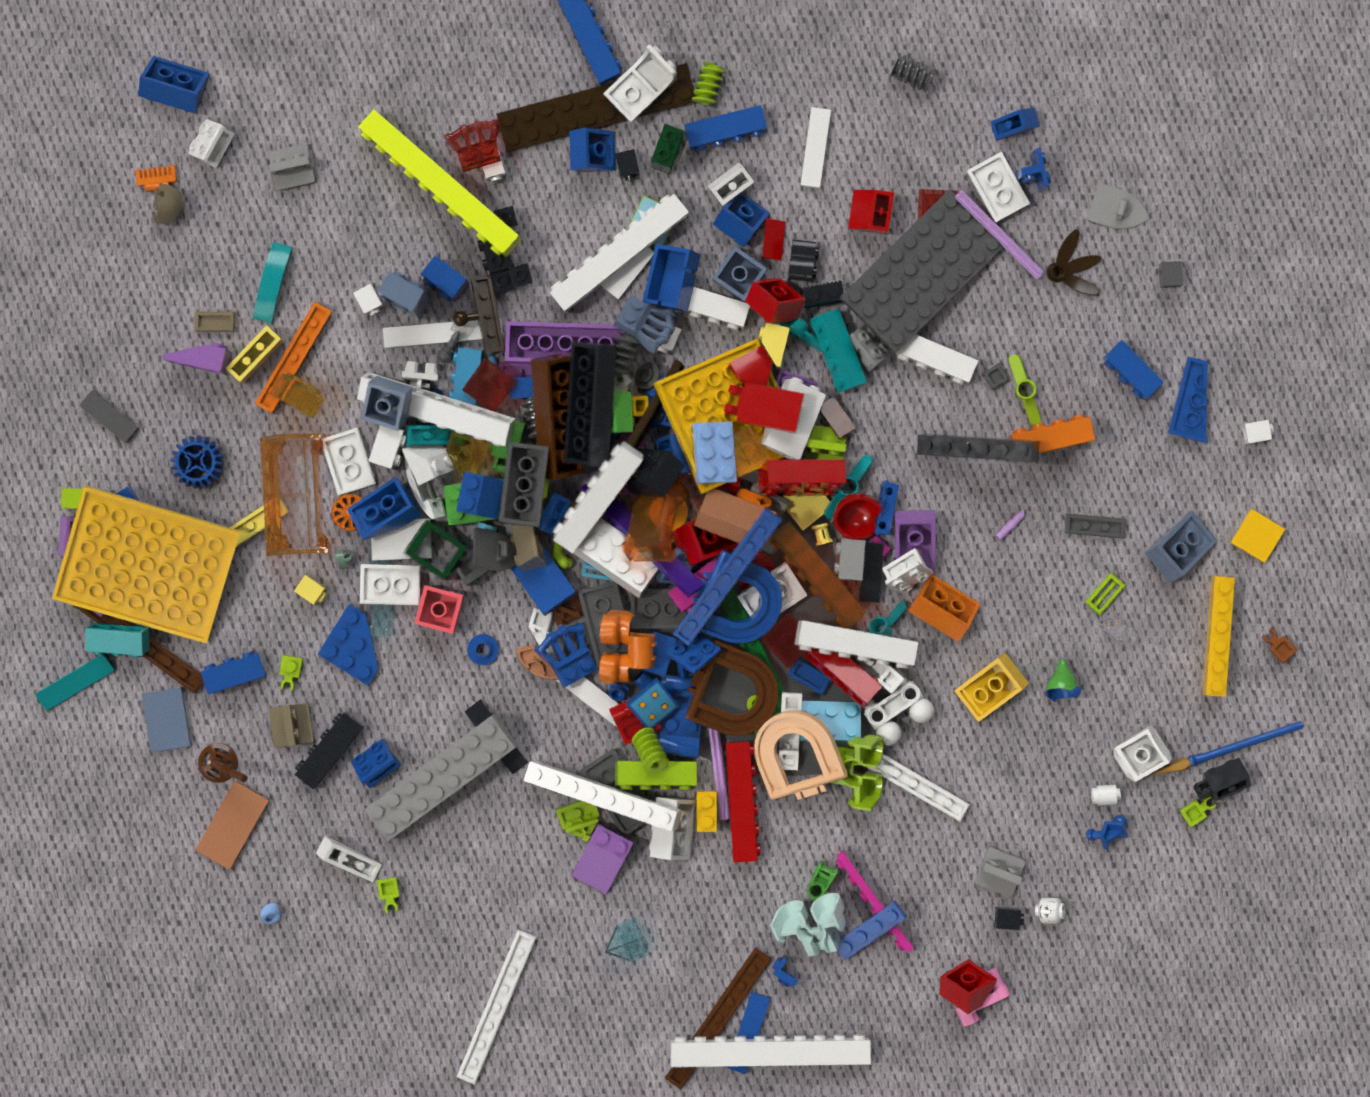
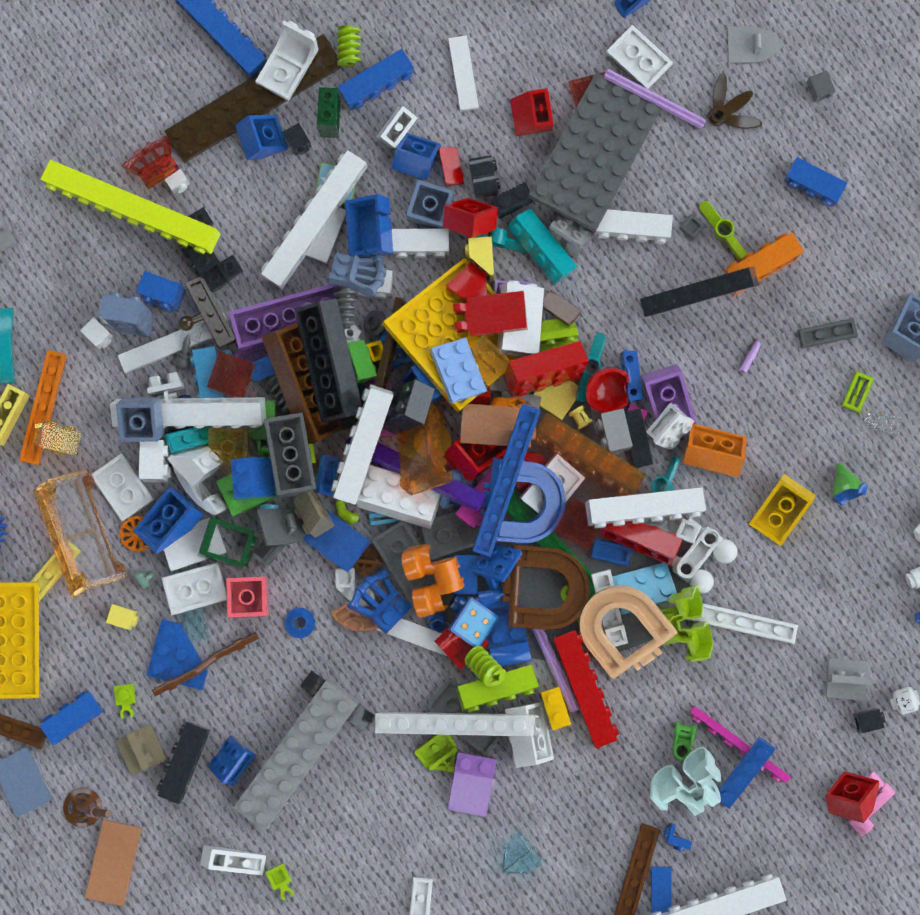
camera: 15 degrees left, 5 degrees down
blue bracket [1014,148,1051,193] -> none
blue wing [1167,356,1208,444] -> none
none -> reddish brown bar [152,632,259,697]

